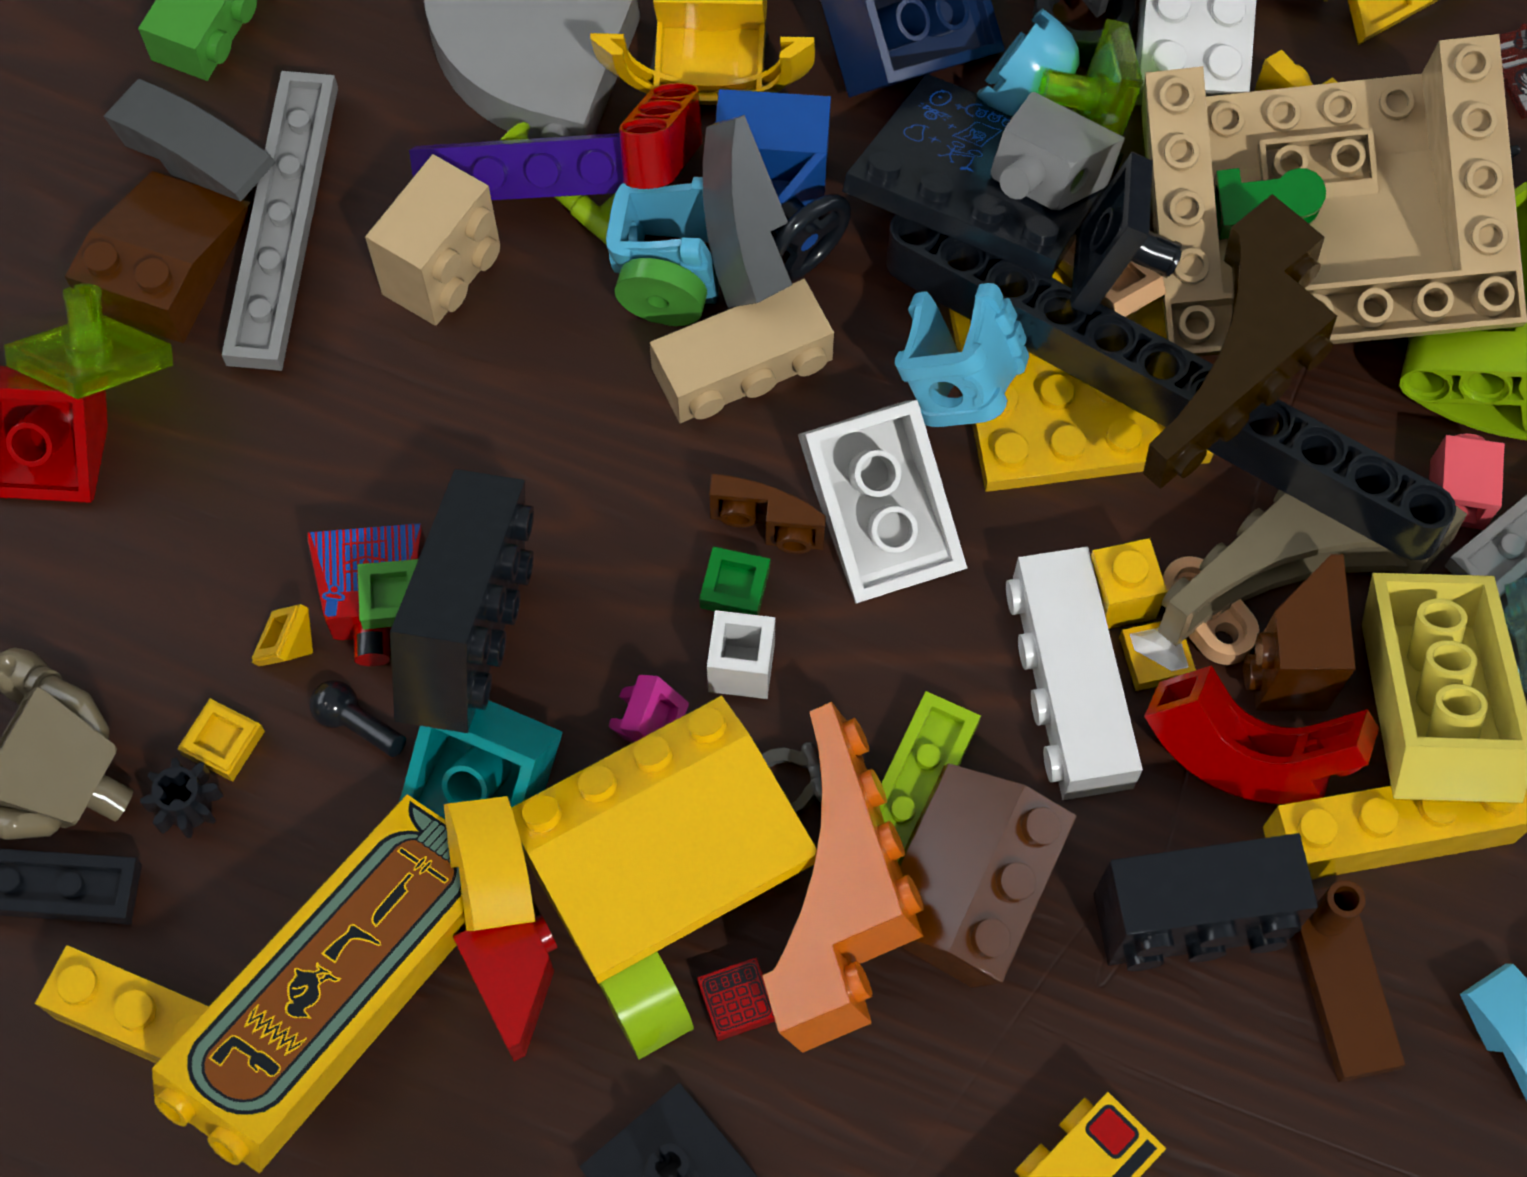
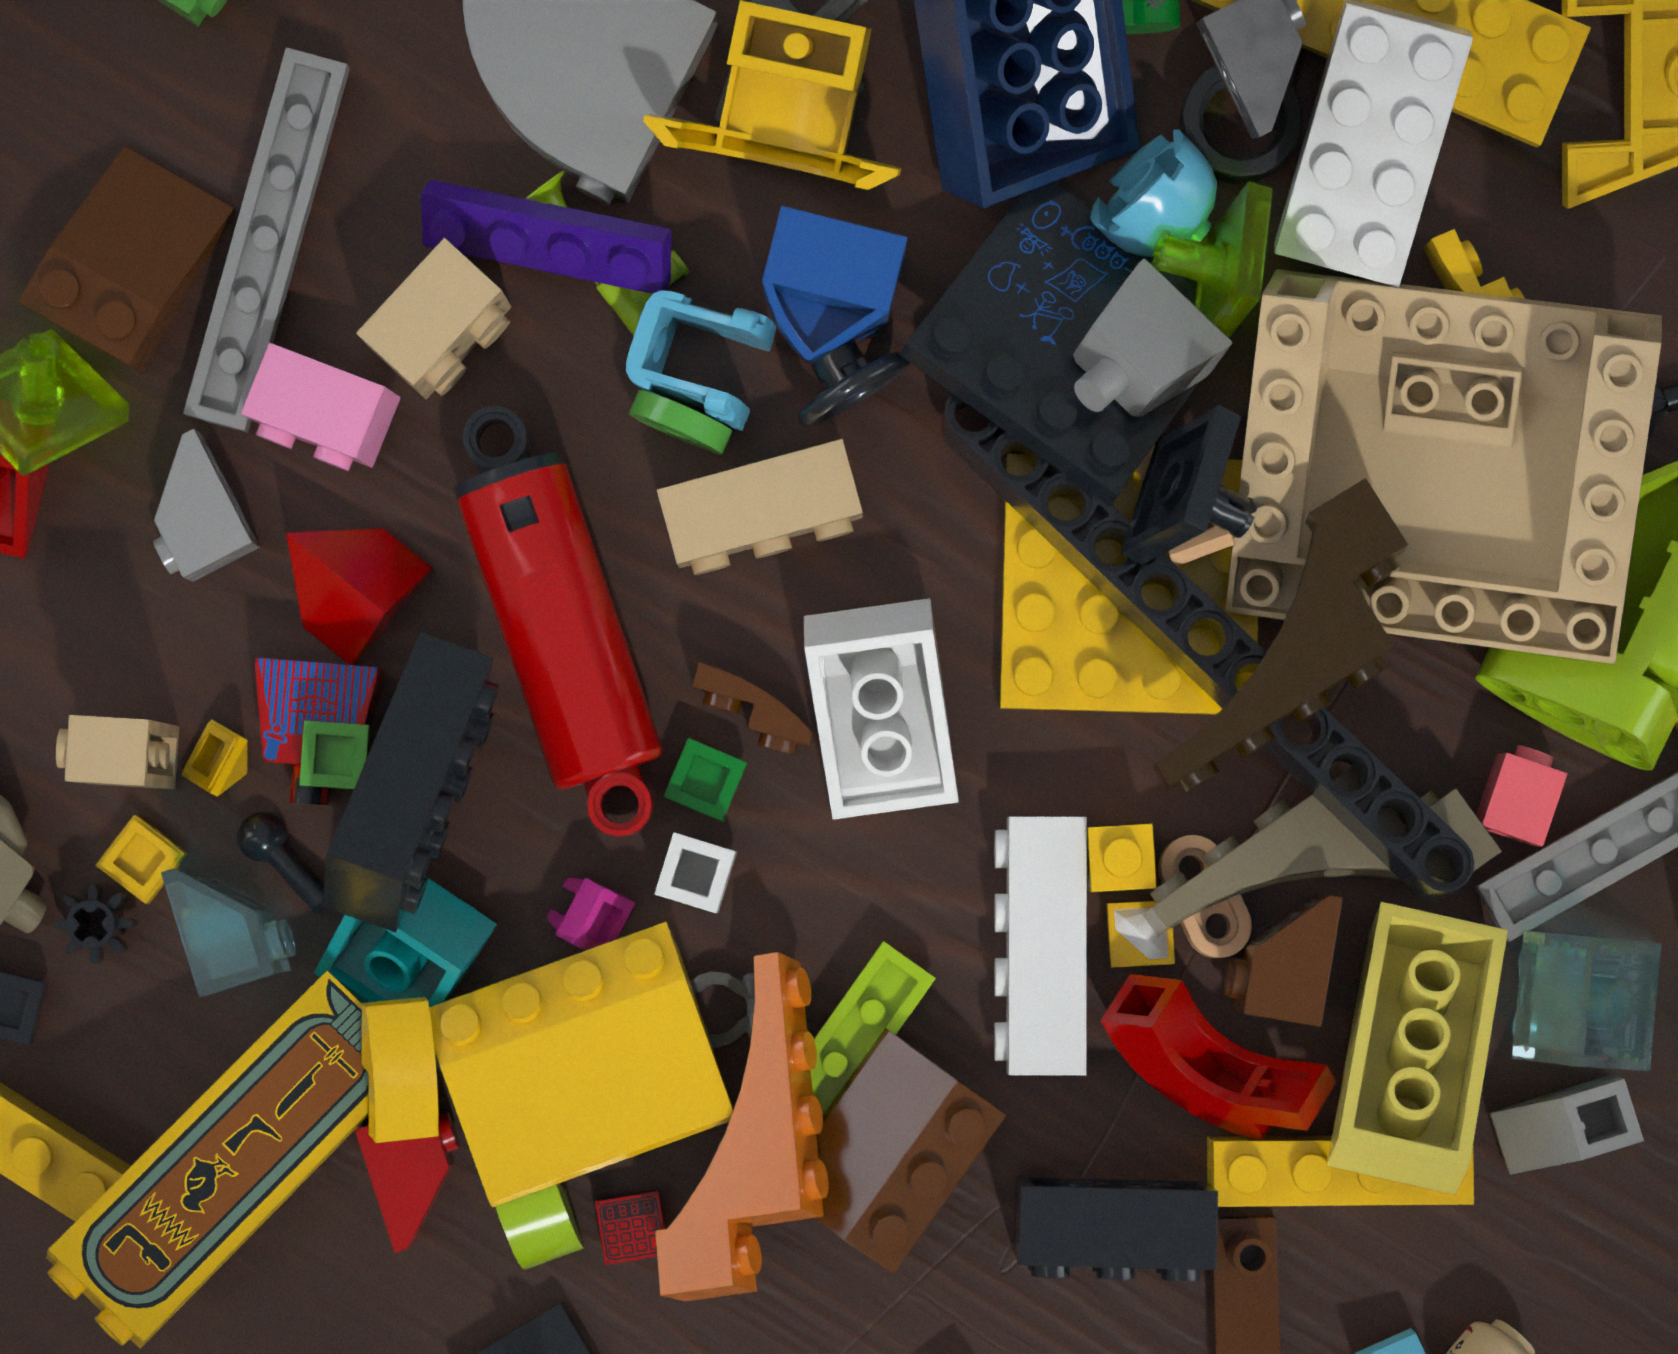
camera: 10 degrees right, 20 degrees up
dark grey slope [103,79,275,202] -> none
red beam [619,83,702,189] -> none
dark grey slope [703,115,792,308] -> none
medium azure piece [895,283,1029,427] -> none
green leg [1213,168,1326,240] -> none
none -> tan brick [56,715,180,789]
none -> light grey slope [153,429,260,582]
none -> clear light blue slope [161,868,296,998]
none -> bright pink brick [241,343,401,471]
none -> red slope [286,528,433,665]
none -> red piece [453,405,663,837]

